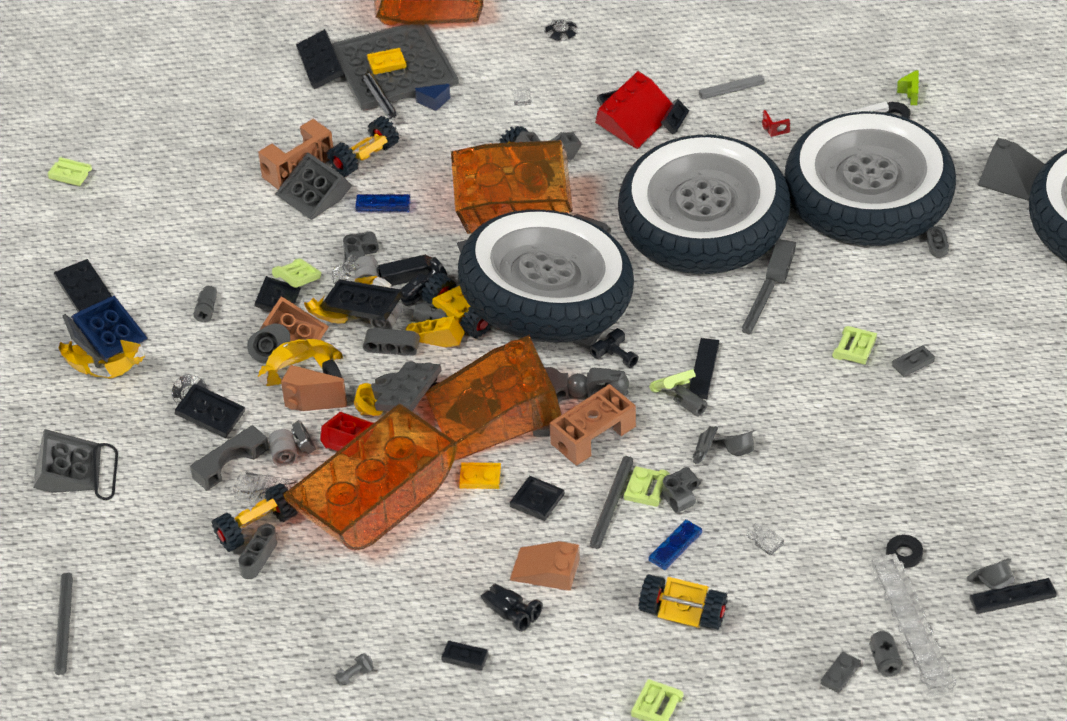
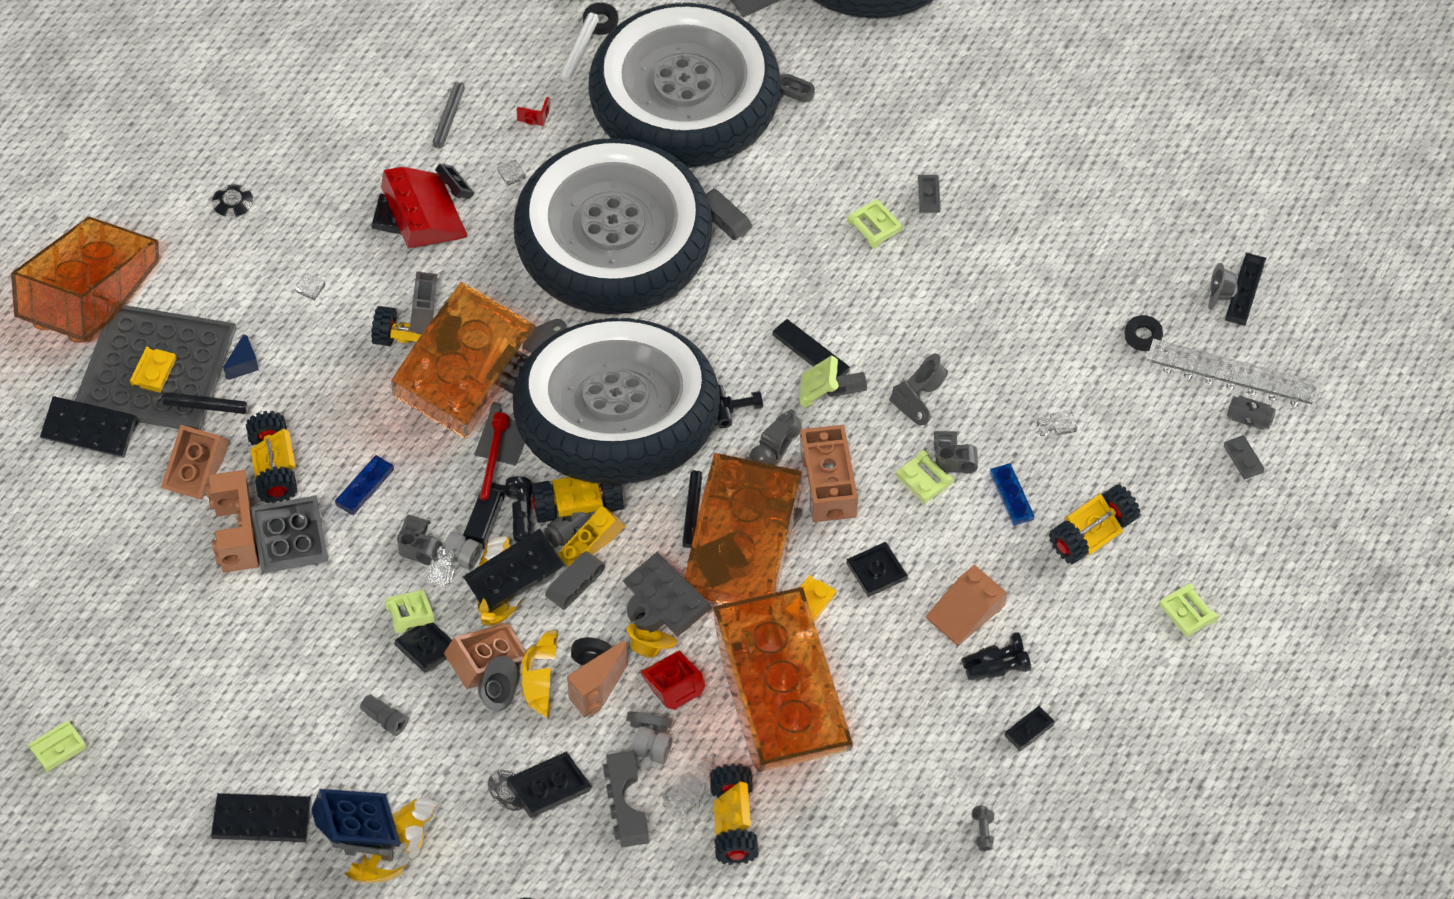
camera: 60 degrees left, 10 degrees up
dark grey beam [238,524,277,579] -> none
dark grey axle [590,456,633,549] -> none
dark grey axle [742,279,775,334] -> none
none -> nougat slope [161,425,230,500]
none -> red piece [480,412,510,501]

